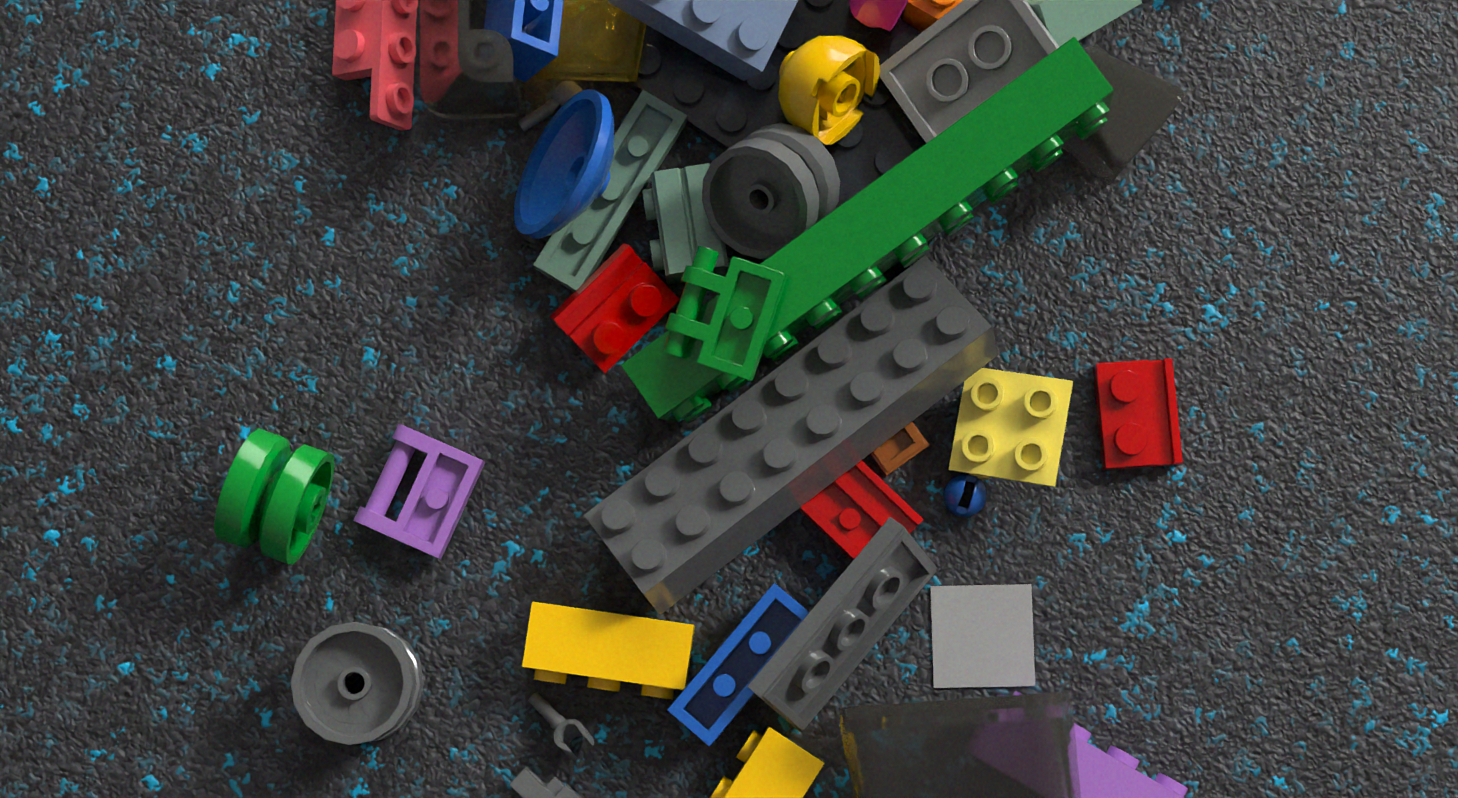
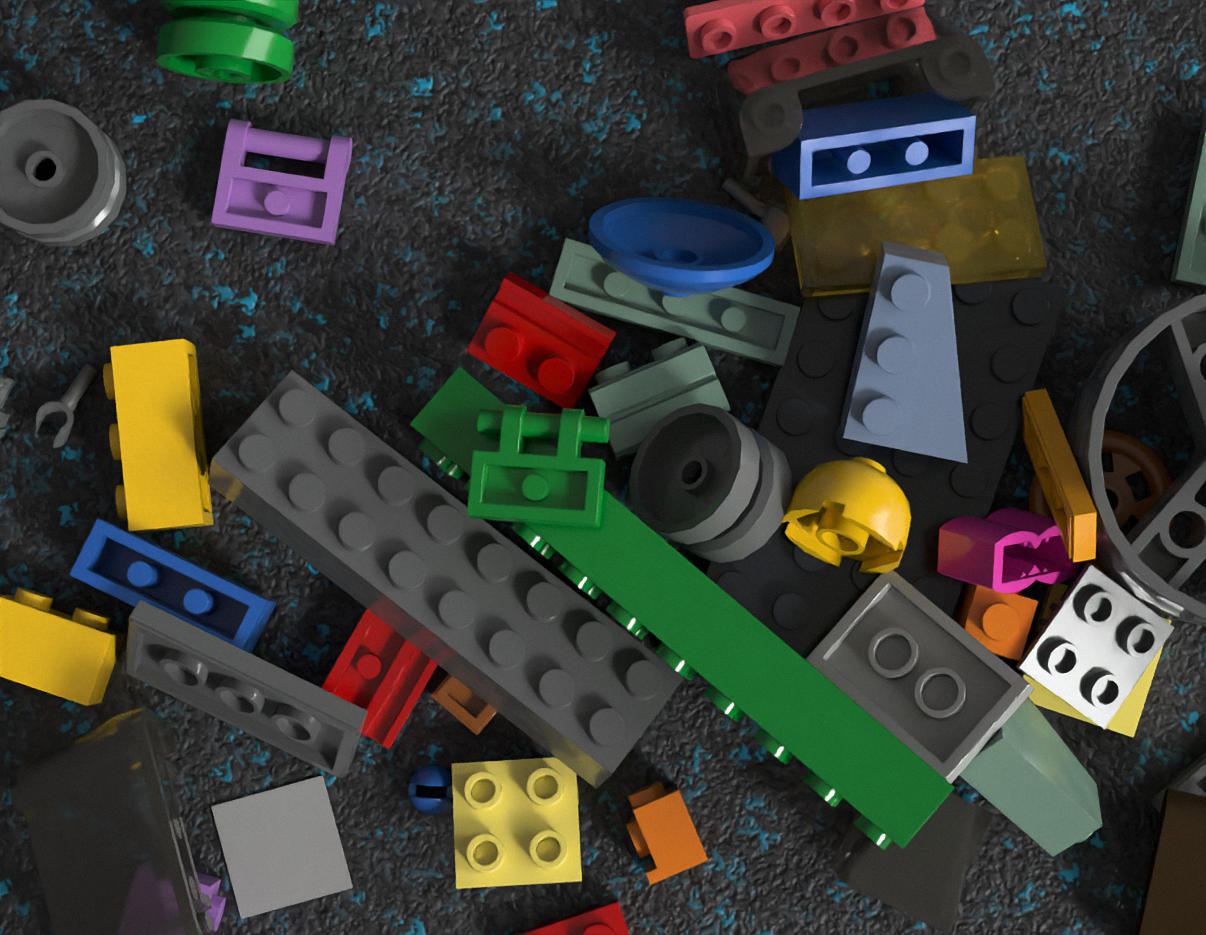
camera: 80 degrees right, 5 degrees up
none -> orange brick [626,781,708,885]

